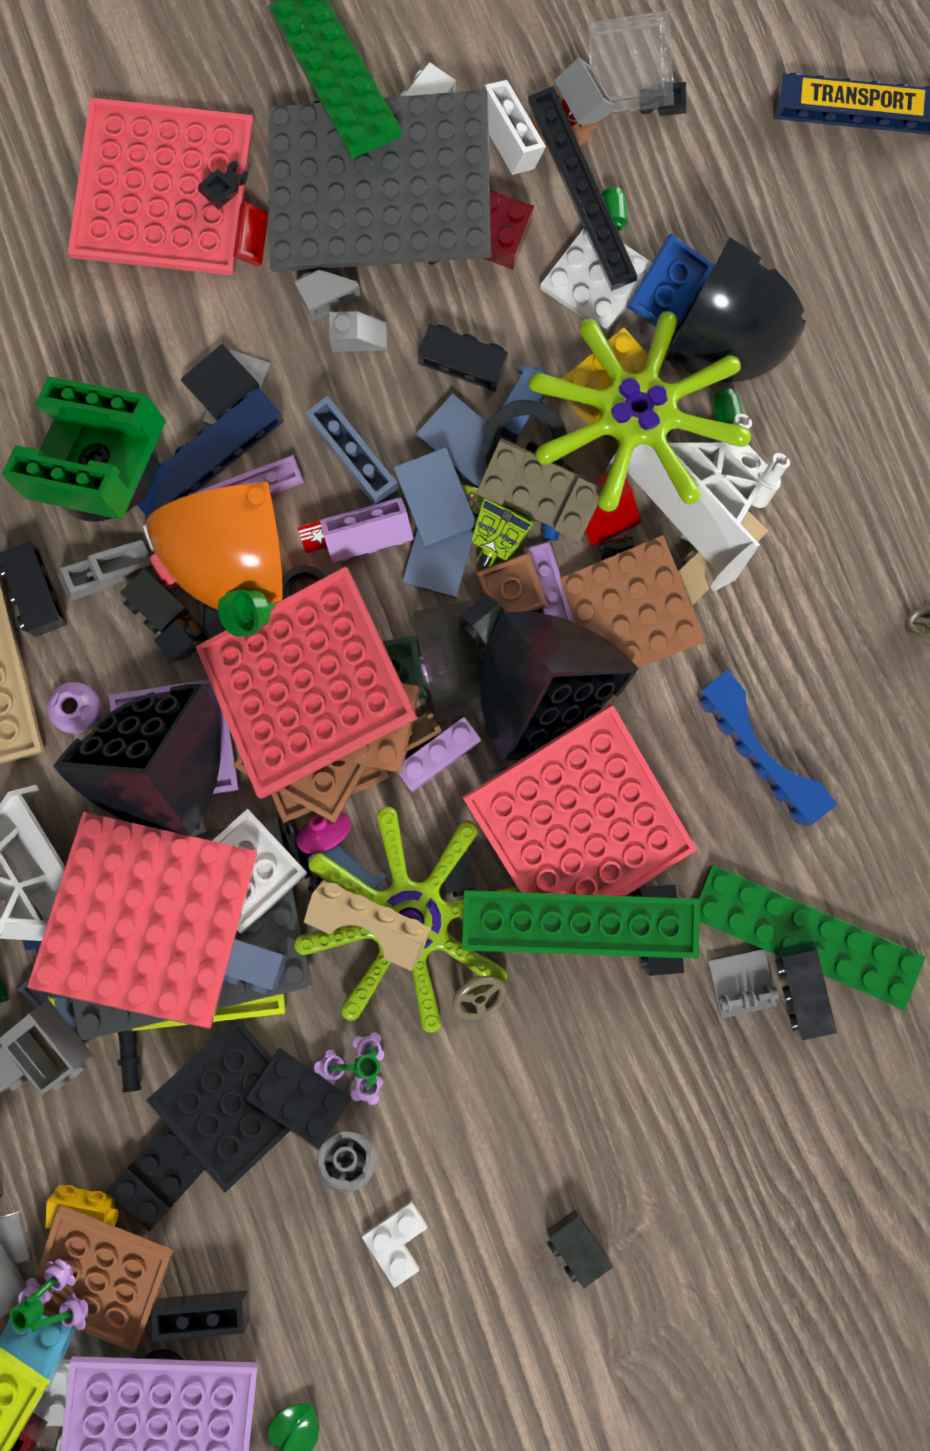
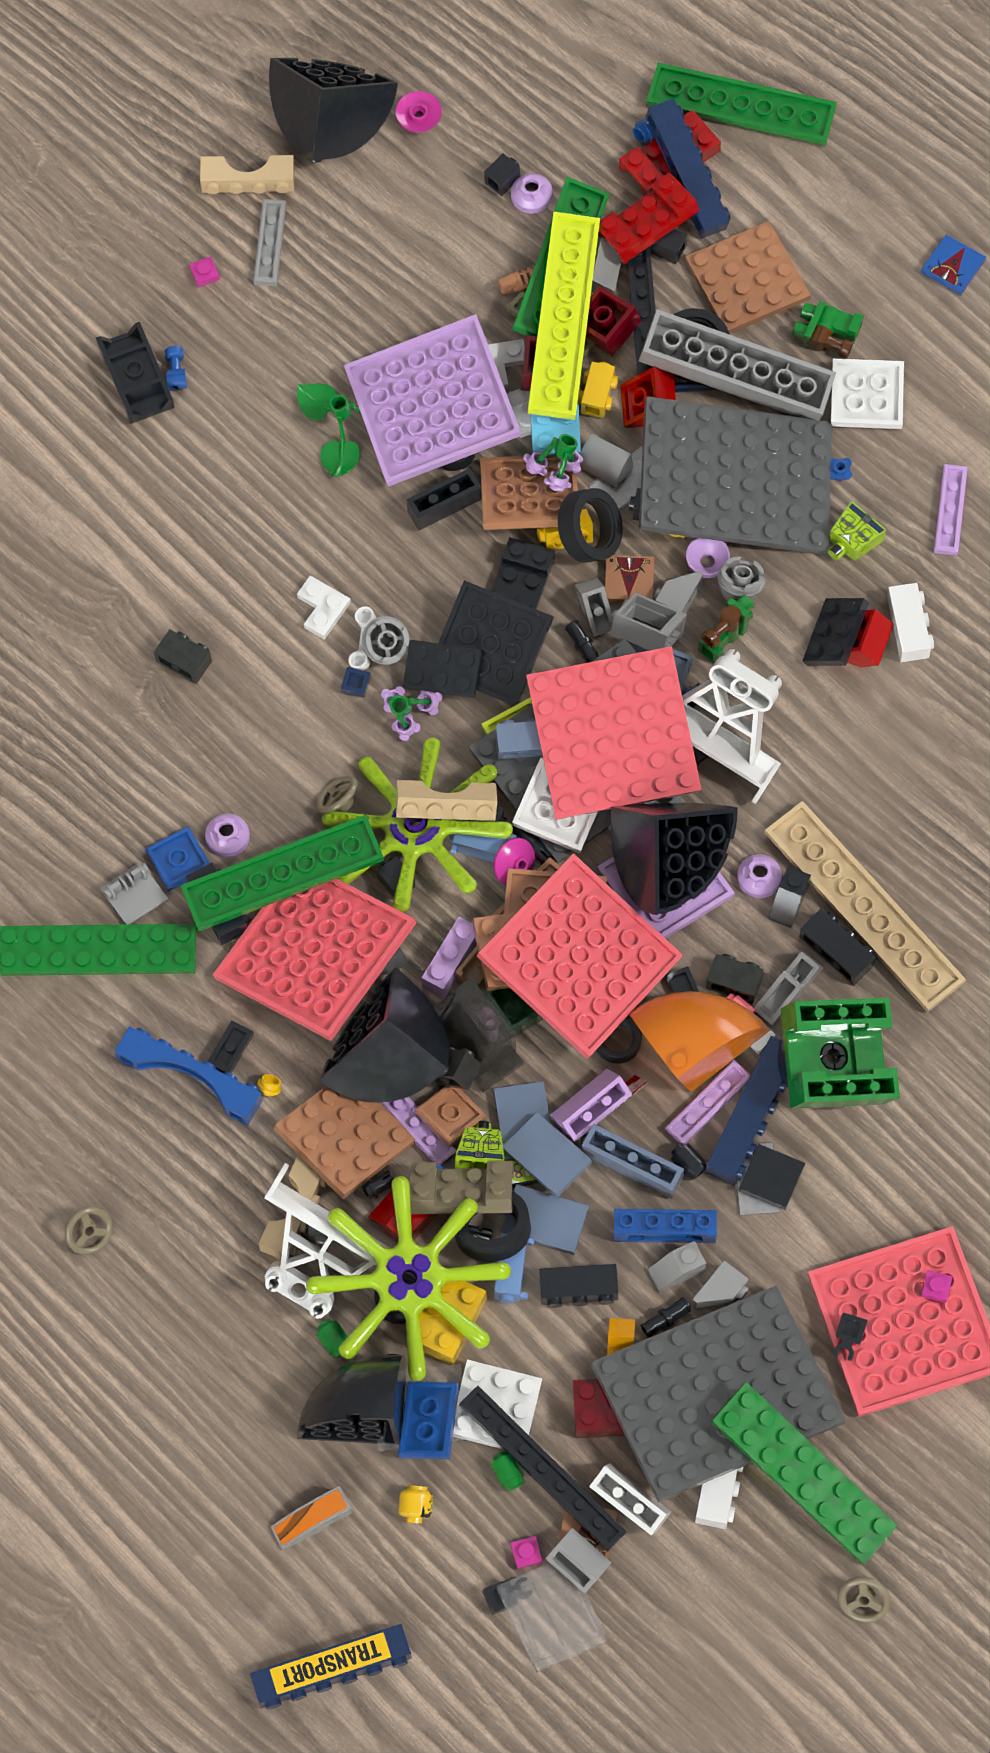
camera: 165 degrees right, 15 degrees down
black brick [154,617,208,663] -> none
green piece [218,589,276,637] -> none
red tile [233,202,269,267] -> none
black brick [775,941,837,1041] -> none
none -> blue tile [145,826,210,892]
none -> lavender piece [205,813,250,857]
none -> black plate [207,1020,254,1074]
none -> yellow plate [257,1074,282,1096]
none -> slope [271,1486,352,1551]
none -> dark blue plate [341,667,371,698]
none -> white bar [348,606,376,671]
none -> yellow head [398,1485,433,1524]
none -> dark pink plate [510,1536,543,1570]
none -> black tyre [558,488,623,563]
none -> light grey slope [574,577,613,637]
none -> nougat tile [605,555,654,603]
none -> light orange slope [607,1318,635,1355]
none -> blue brick [614,1209,717,1243]
none -> black pin [640,1297,692,1338]
none -> black brick [670,1142,706,1180]
none -> black slope [768,866,811,928]
none -> dark pink plate [921,1270,953,1303]

